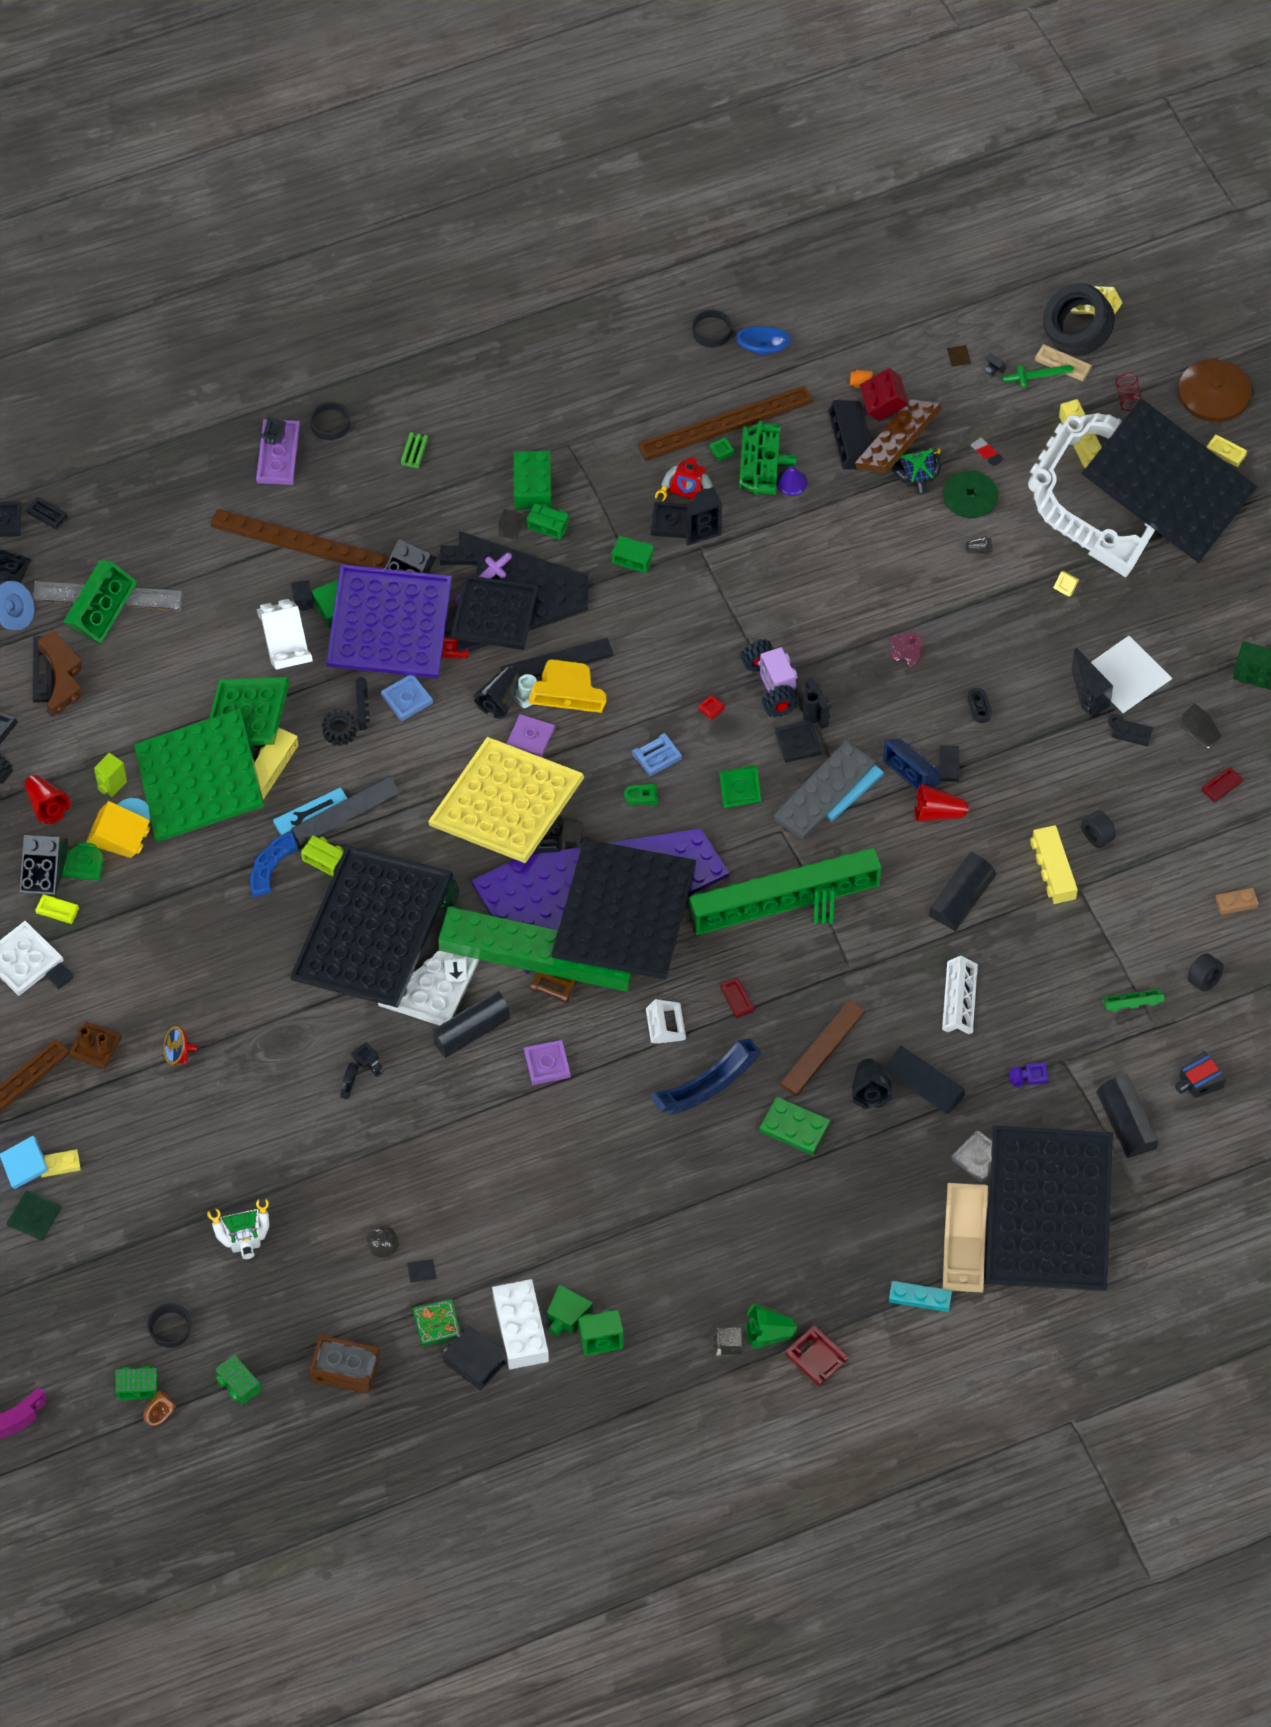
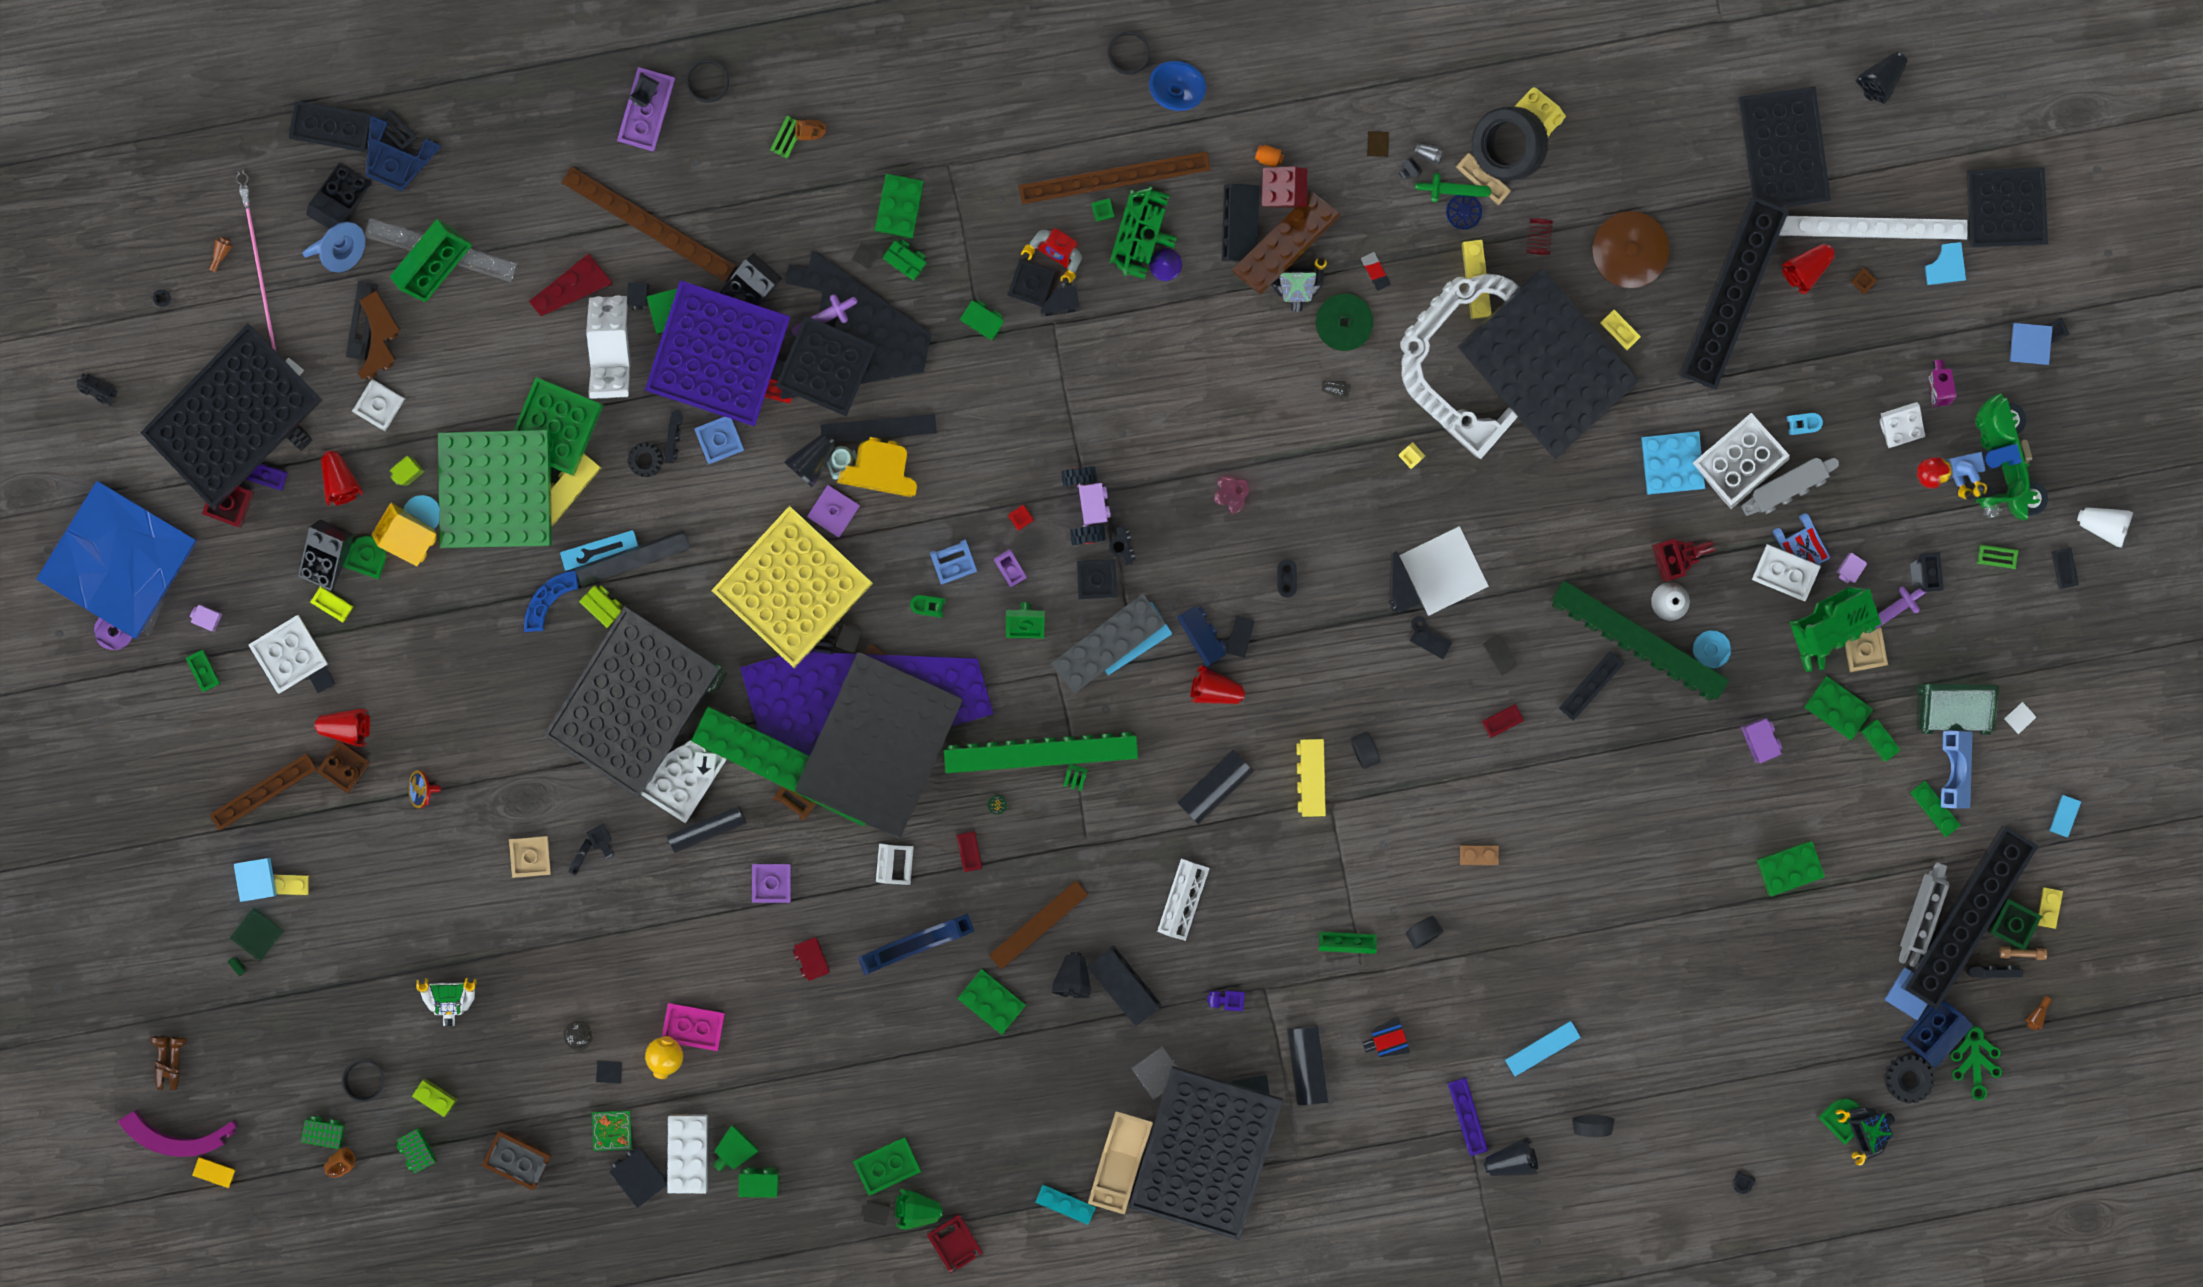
camera: 10 degrees right, 30 degrees up
none -> yellow tile [192,1157,236,1188]
none -> dark green tile [227,956,247,976]
none -> red cone [314,708,371,747]
none -> white tile [352,379,405,432]
none -> dark blue wing [366,116,441,192]
none -> lime brick [412,1078,457,1117]
none -> tan plate [509,836,551,878]
none -> dark red wing [529,253,613,317]
none -> yellow brick [645,1036,683,1079]
none -> dark pink plate [662,1003,725,1051]
none -> dark red brick [792,936,831,981]
none -> dark orange rock [795,120,827,140]
none -> green plate [853,1137,921,1196]
none -> tile [988,795,1007,815]
none -> medium lavender slope [994,549,1027,588]
none -> flat silver cone [1414,143,1444,165]
none -> clear blue wheel [1446,195,1482,230]

